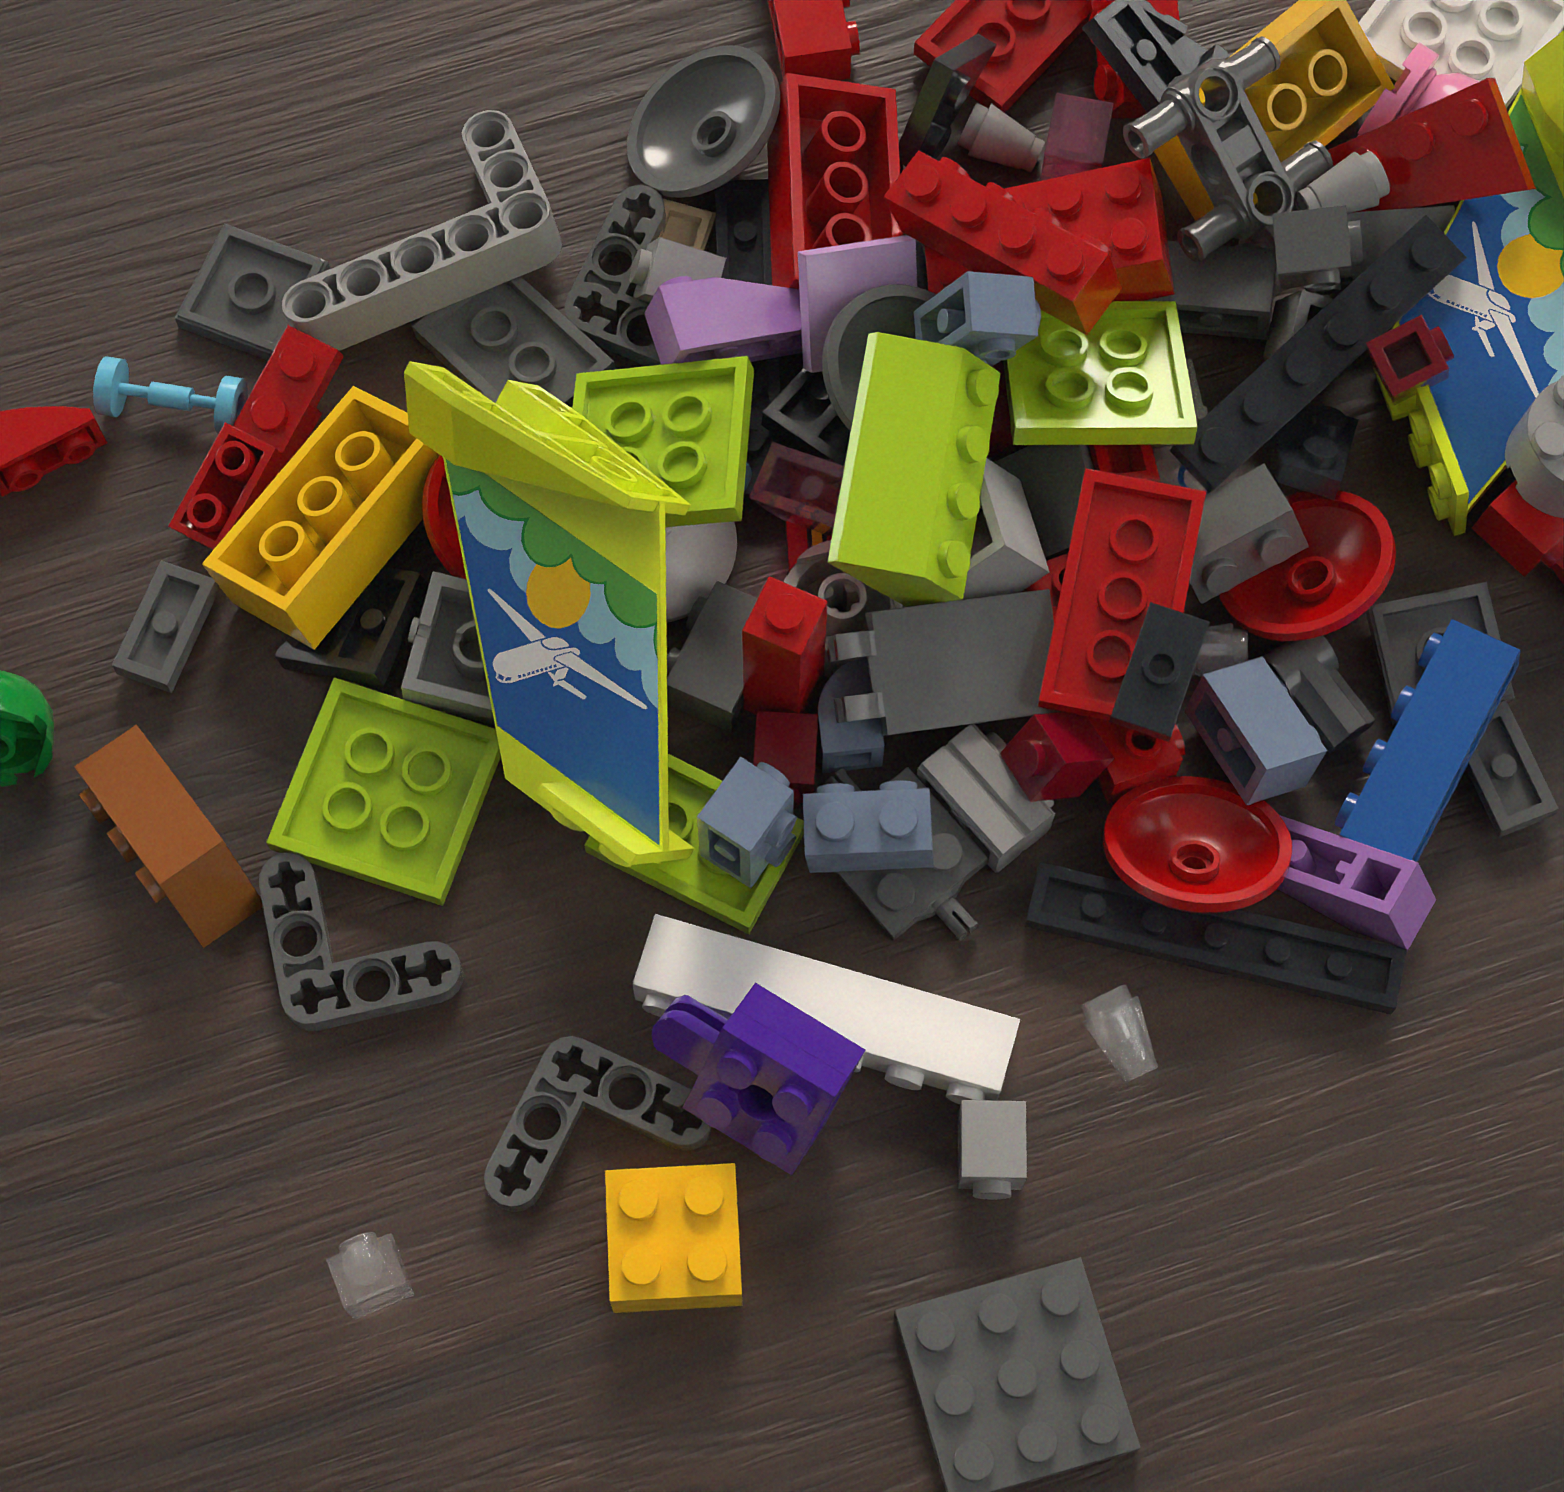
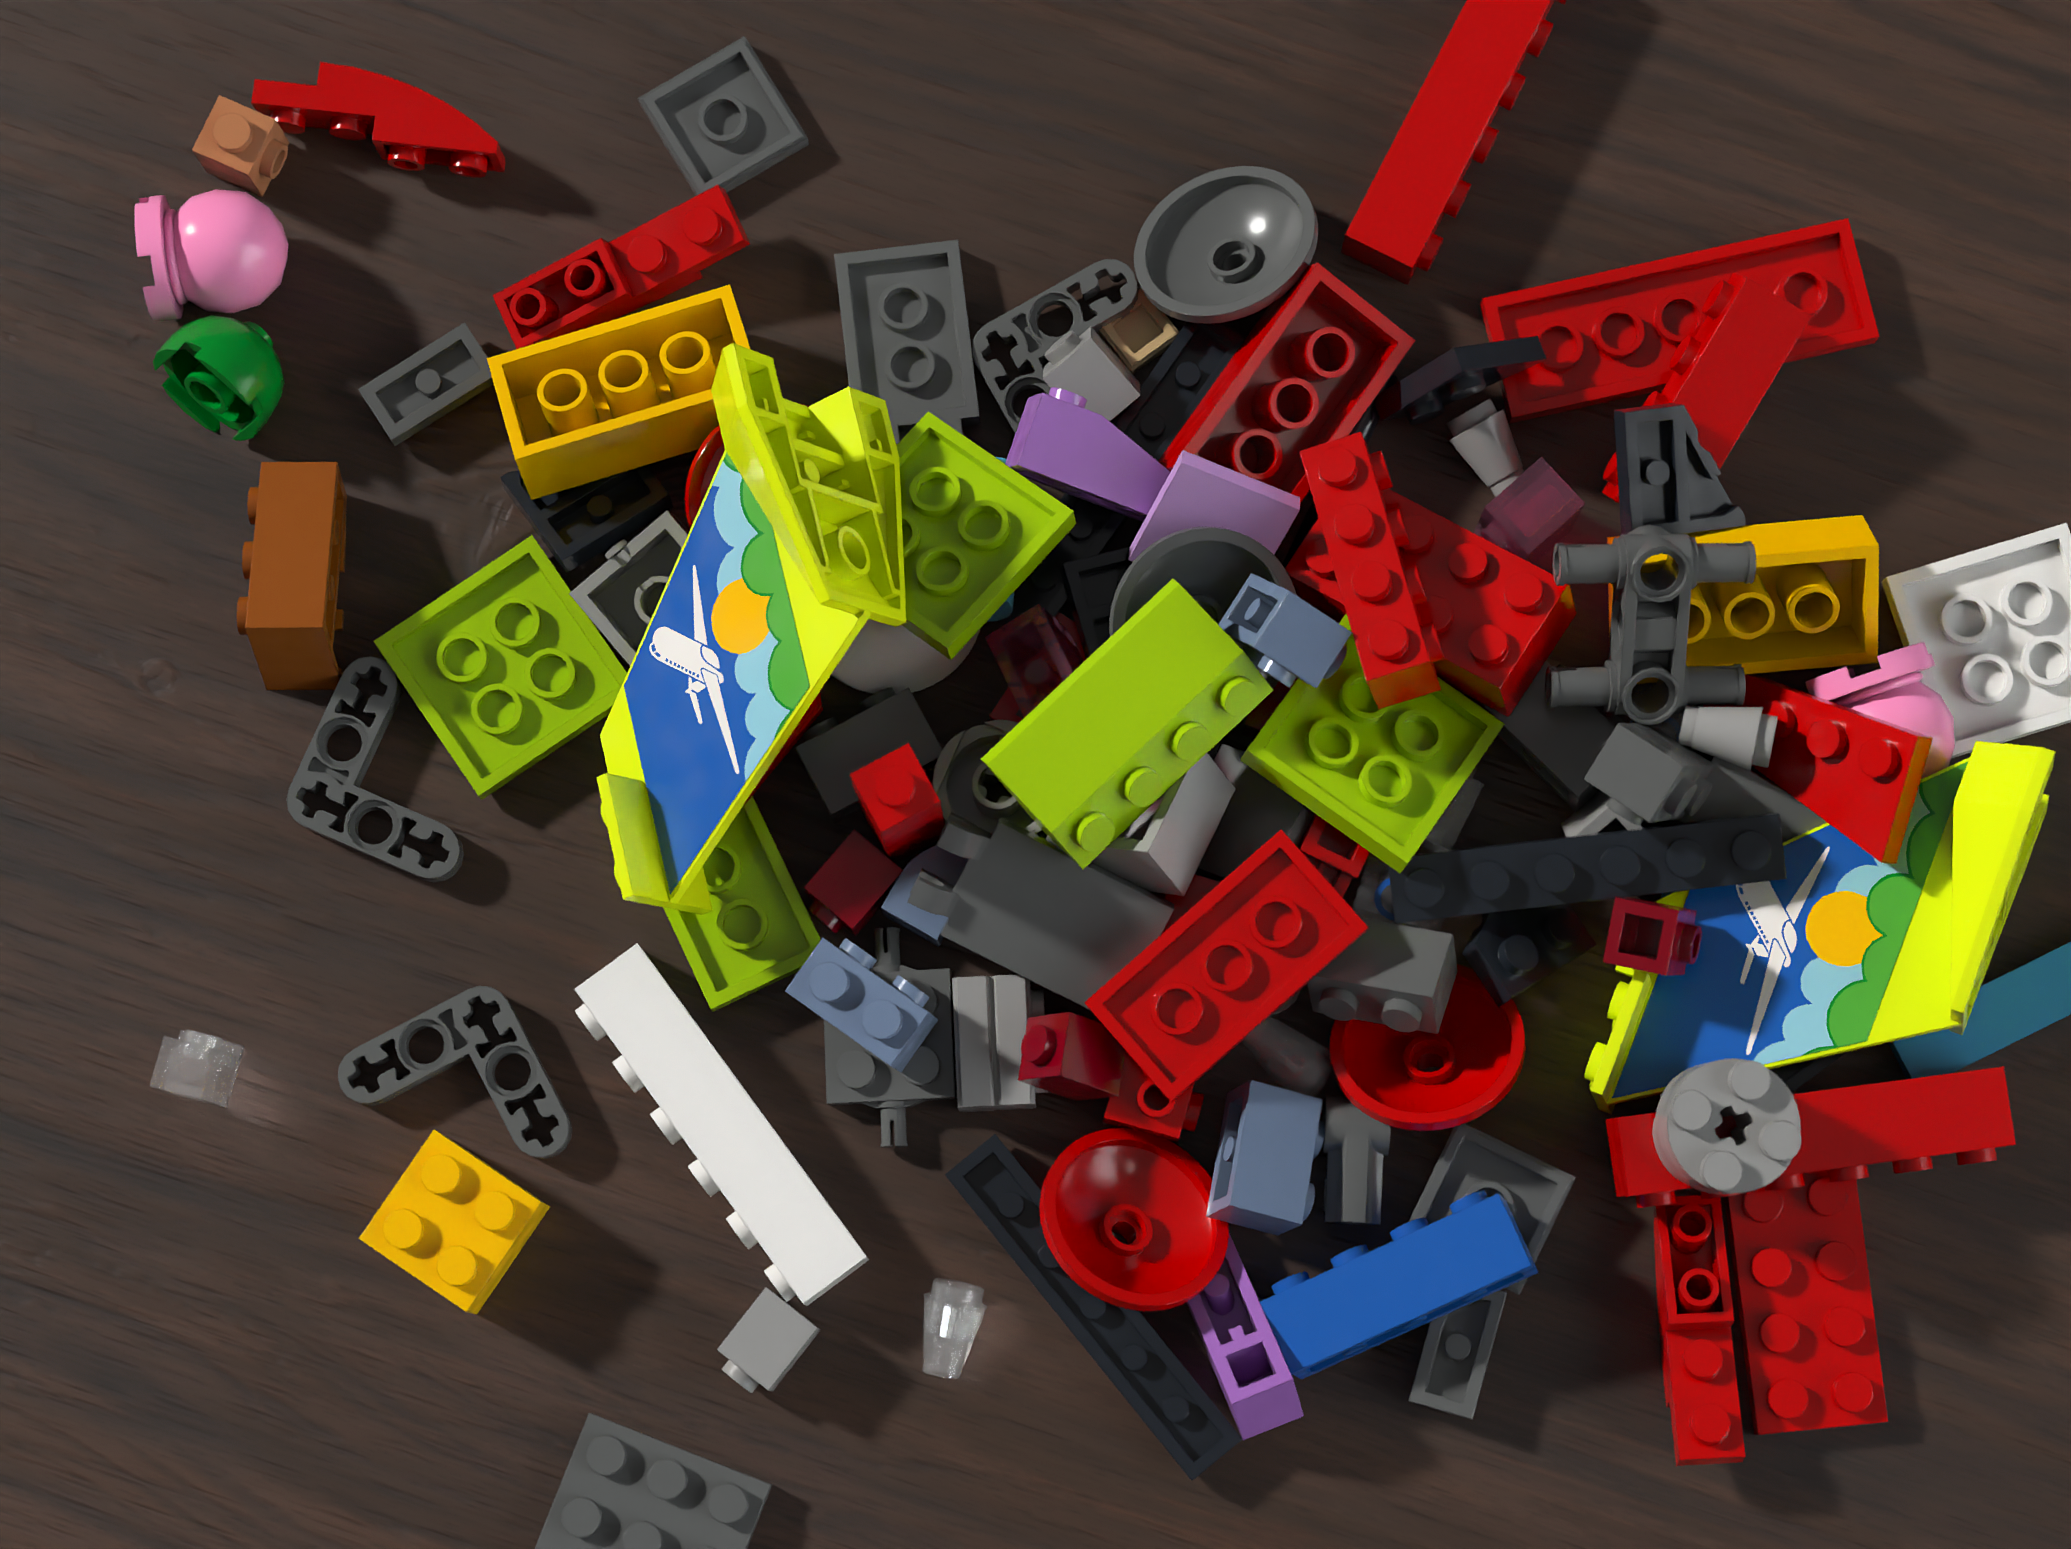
camera: 40 degrees right, 10 degrees up
medium azure wheel [93,356,248,434] -> none
light grey beam [282,110,562,351] -> none
dark purple brick [652,982,866,1175] -> none
sand blue brick [697,757,797,888] -> none
black plate [1109,602,1210,742] -> none

